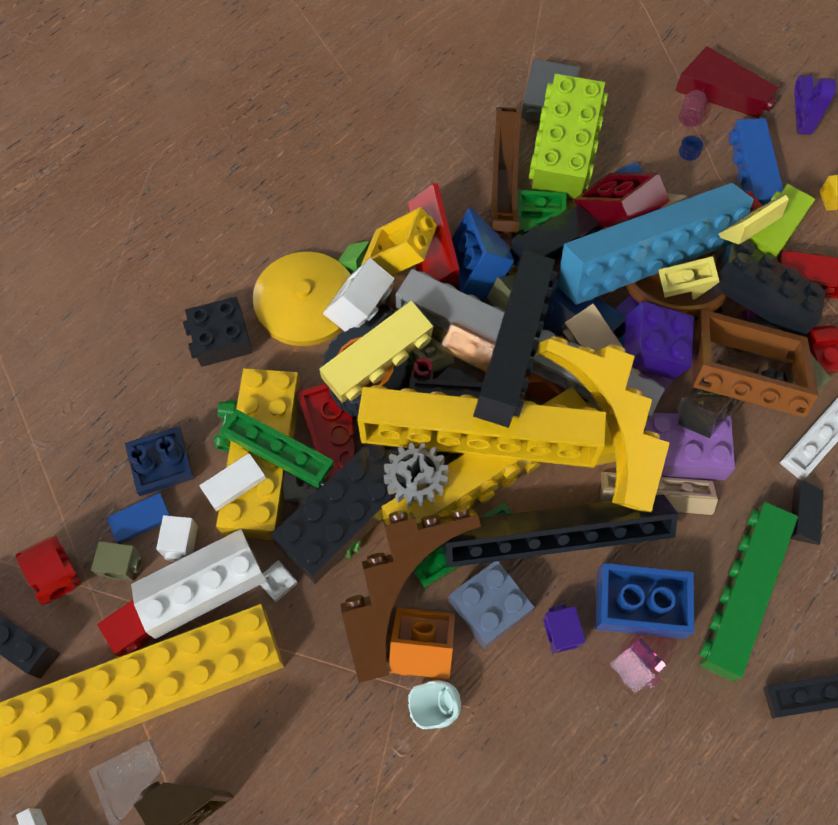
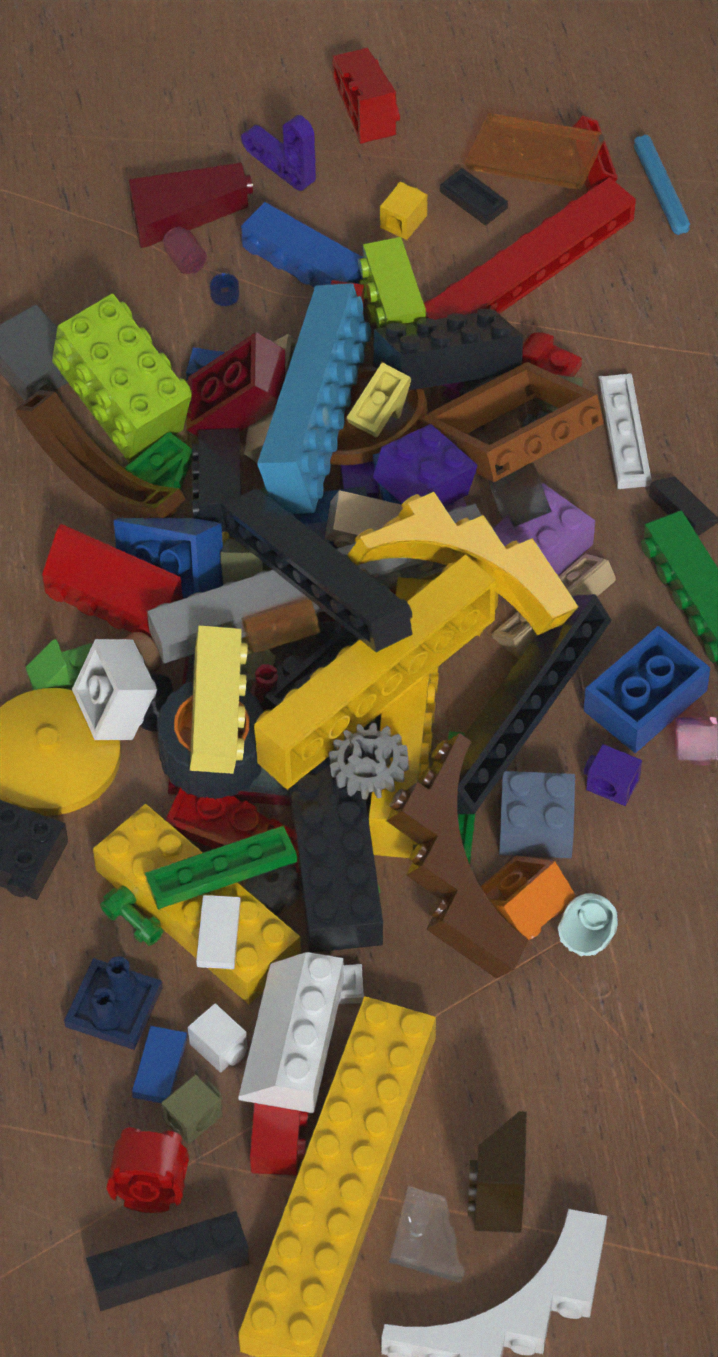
camera: 50 degrees left, 10 degrees down
yellow window [361,207,437,275] -> none
light yellow slope [718,195,789,244] -> none

